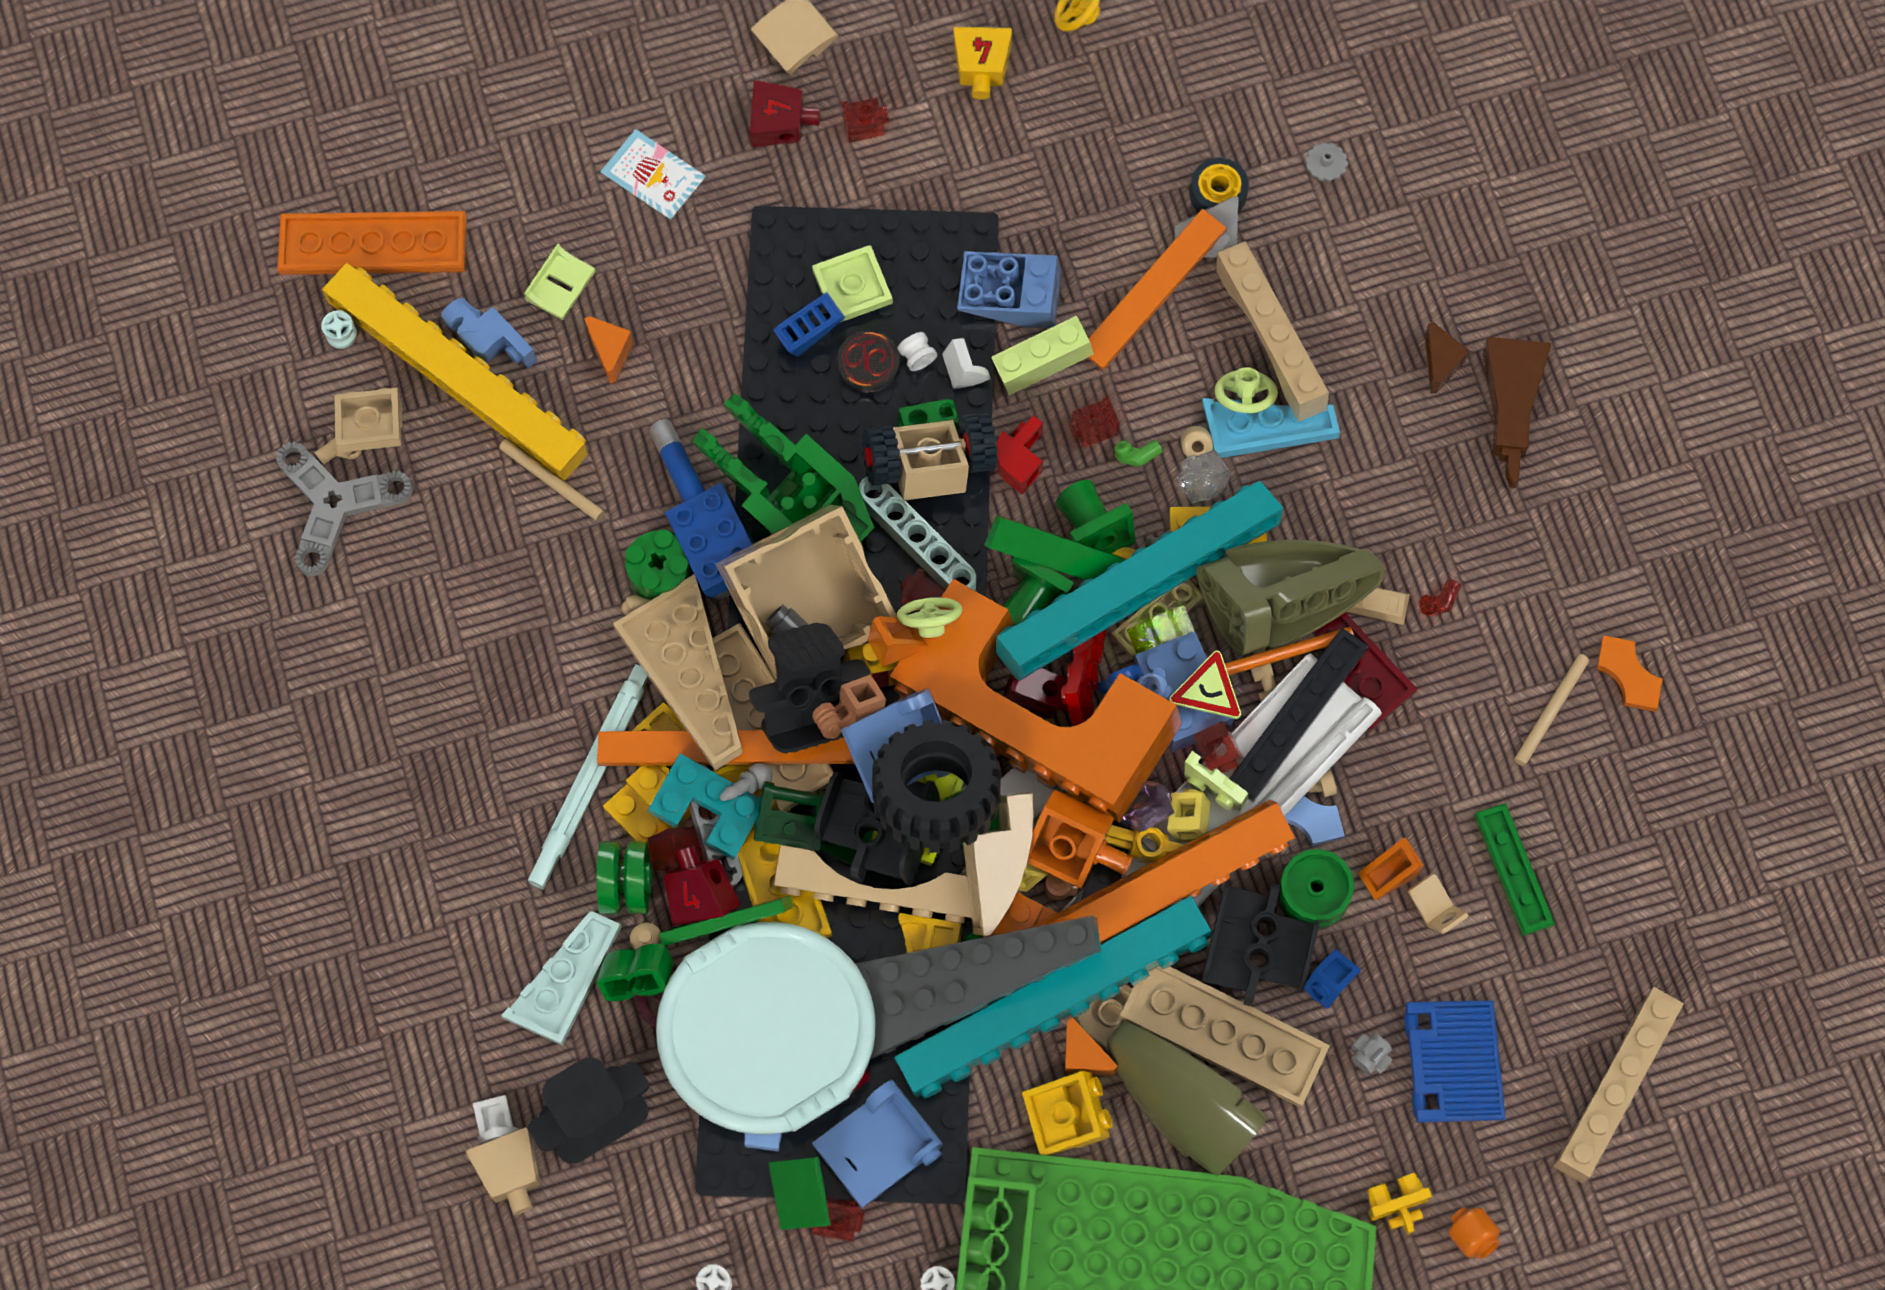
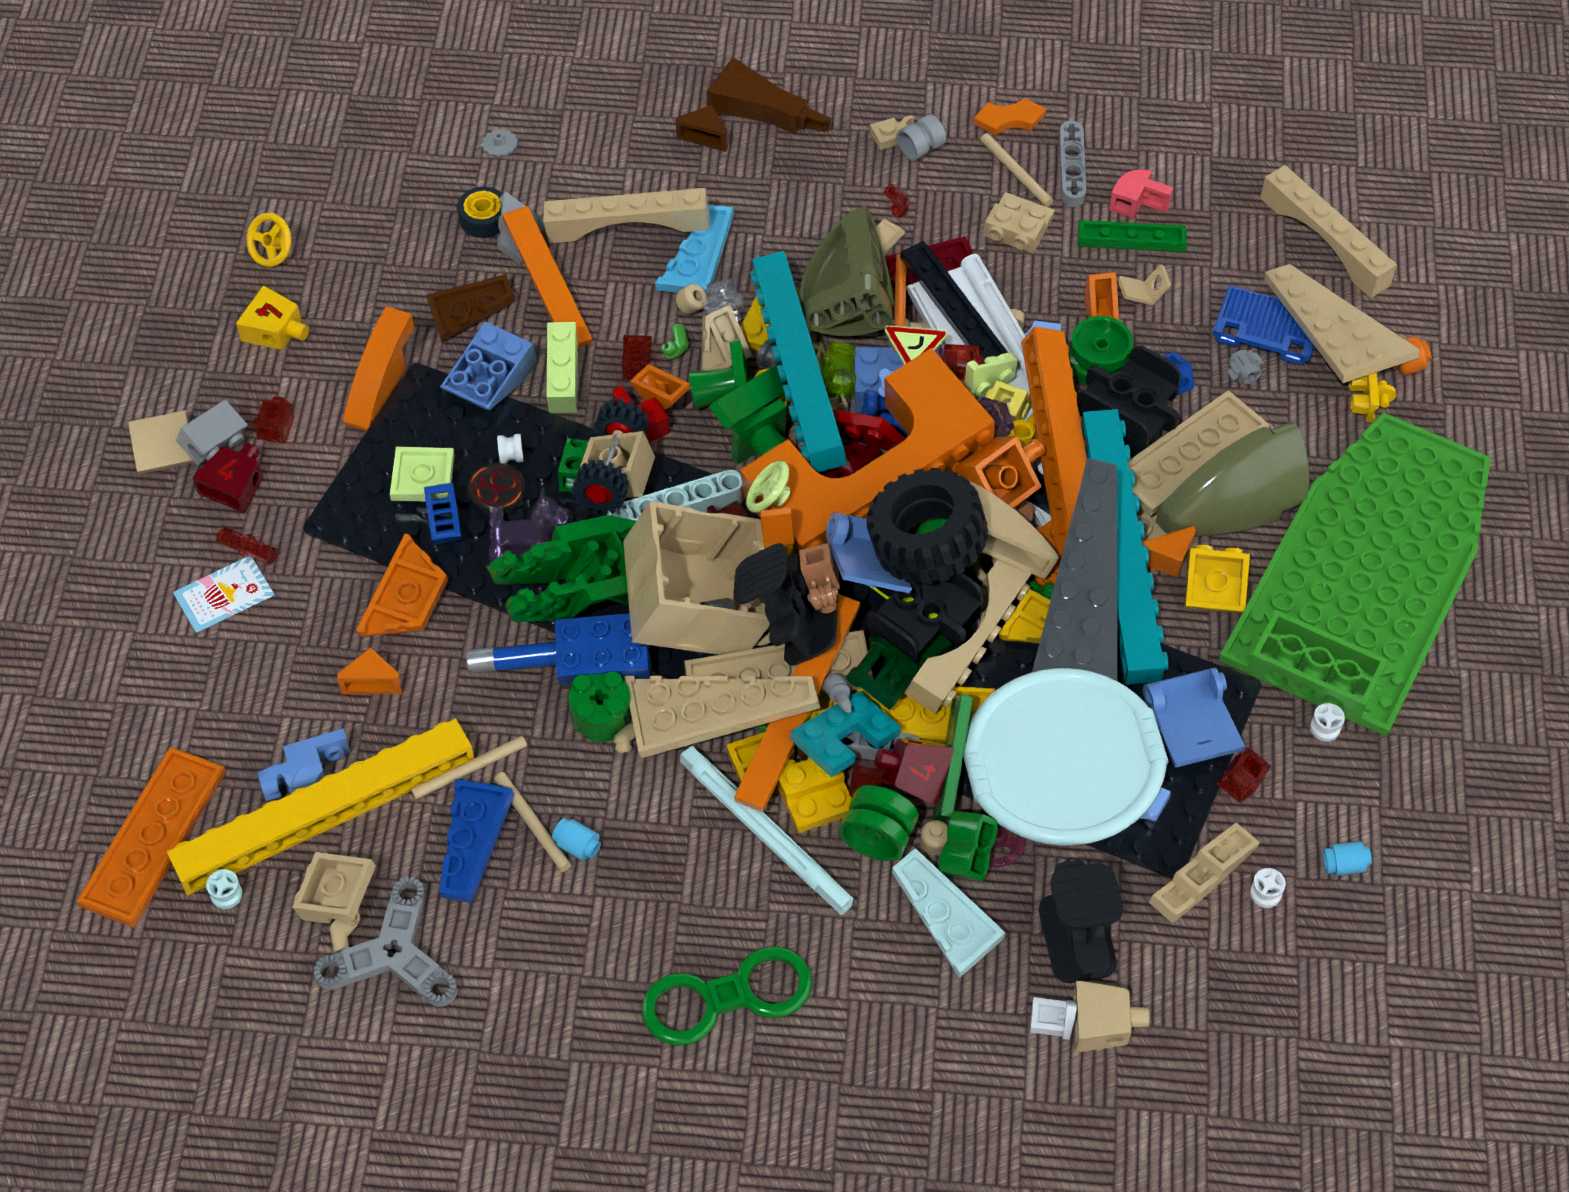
camera: 70 degrees left, 15 degrees down
yellowish green piece [524,244,596,320] -> none
green piece [769,1157,831,1230] -> none
white tile [942,338,990,389] -> none
yellowish green piece [1215,367,1278,413] -> none
none -> light grey brick [176,399,247,466]
none -> clear red pin [216,526,278,566]
none -> orange slope [343,306,414,432]
none -> orange wing [356,534,448,637]
none -> reddish brown wing [426,274,514,343]
none -> blue wing [439,779,515,903]
none -> clear purple animal [489,488,570,563]
none -> tan bar [494,772,571,872]
none -> medium azure brick [552,818,601,861]
none -> orange slope [630,364,691,410]
none -> green bar [641,946,812,1046]
none -> tan wing [701,305,753,371]
none -> tan plate [870,116,914,150]
none -> light grey wheel [896,114,946,161]
none -> tan plate [983,192,1055,254]
none -> light grey beam [1059,121,1087,207]
none -> coral brick [1109,170,1174,219]
none -> tan slope [1149,822,1260,924]
none -> tan wing [1265,264,1420,383]

